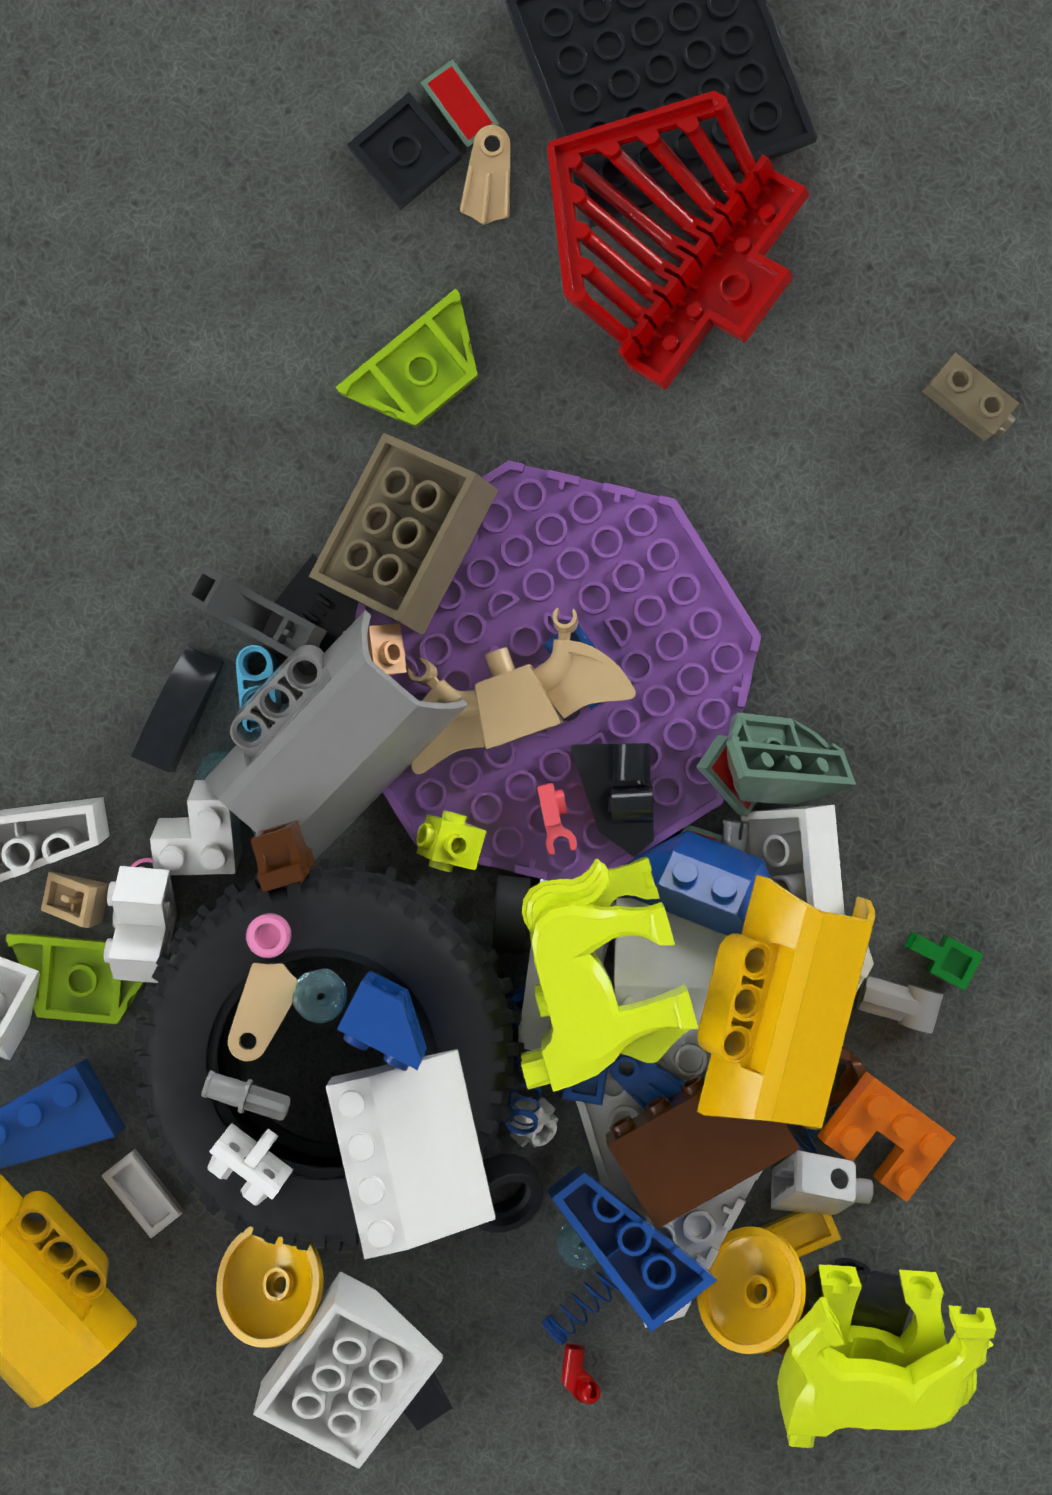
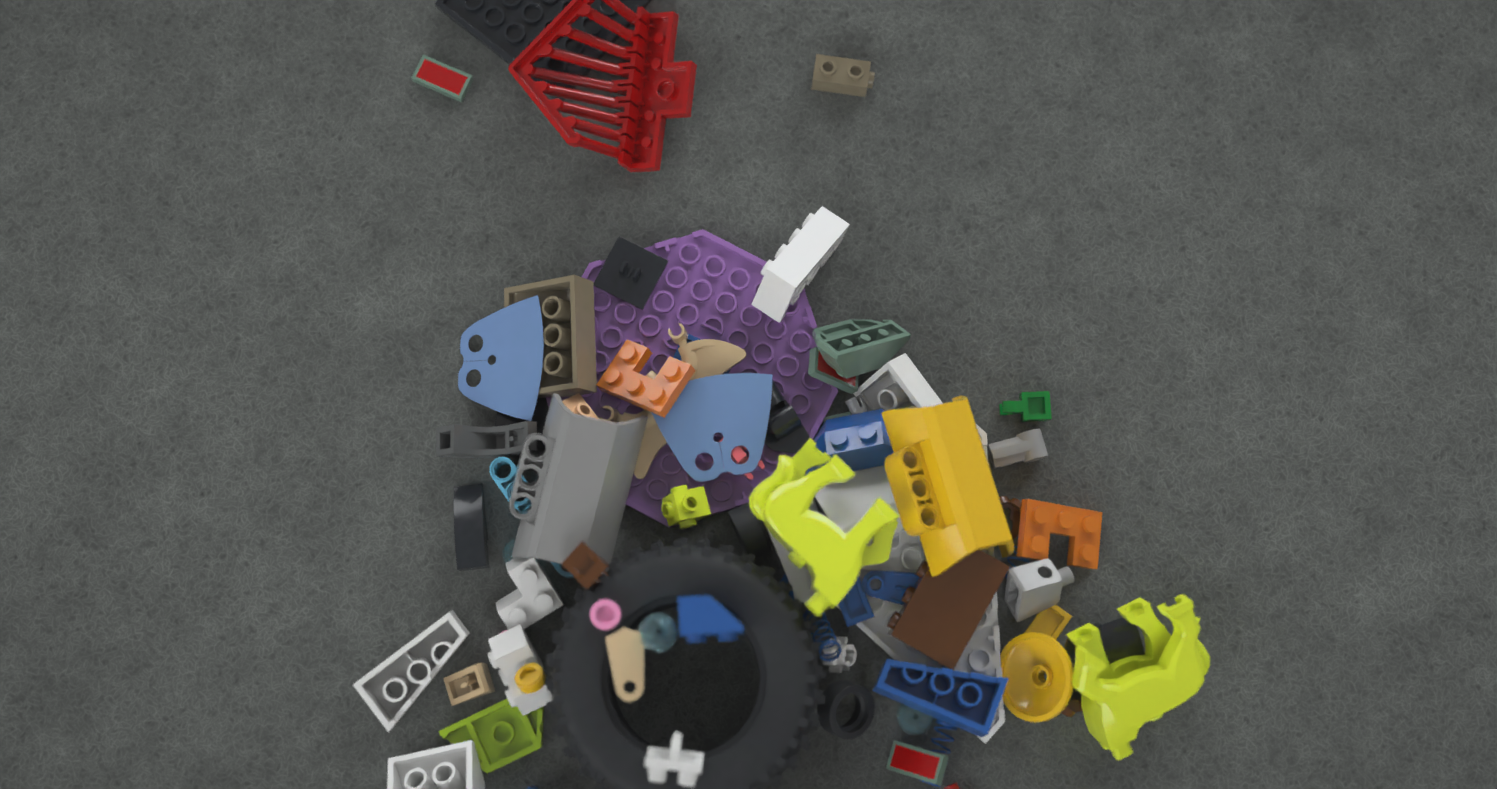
camera: 30 degrees left, 10 degrees down
light grey axle [201,1070,290,1121] -> none
white slope [326,1049,496,1259] -> none
lime wing [336,288,478,428] -> none
black plate [347,92,462,210] -> none
tan piece [460,125,510,225] -> none
none -> medium blue piece [458,295,544,421]
none -> yellow tile [514,663,546,694]
none -> black piece [594,237,669,310]
none -> orange plate [596,339,696,418]
none -> medium blue piece [652,373,773,482]
none -> white wedge [751,206,850,323]
none -> tile [886,740,949,786]

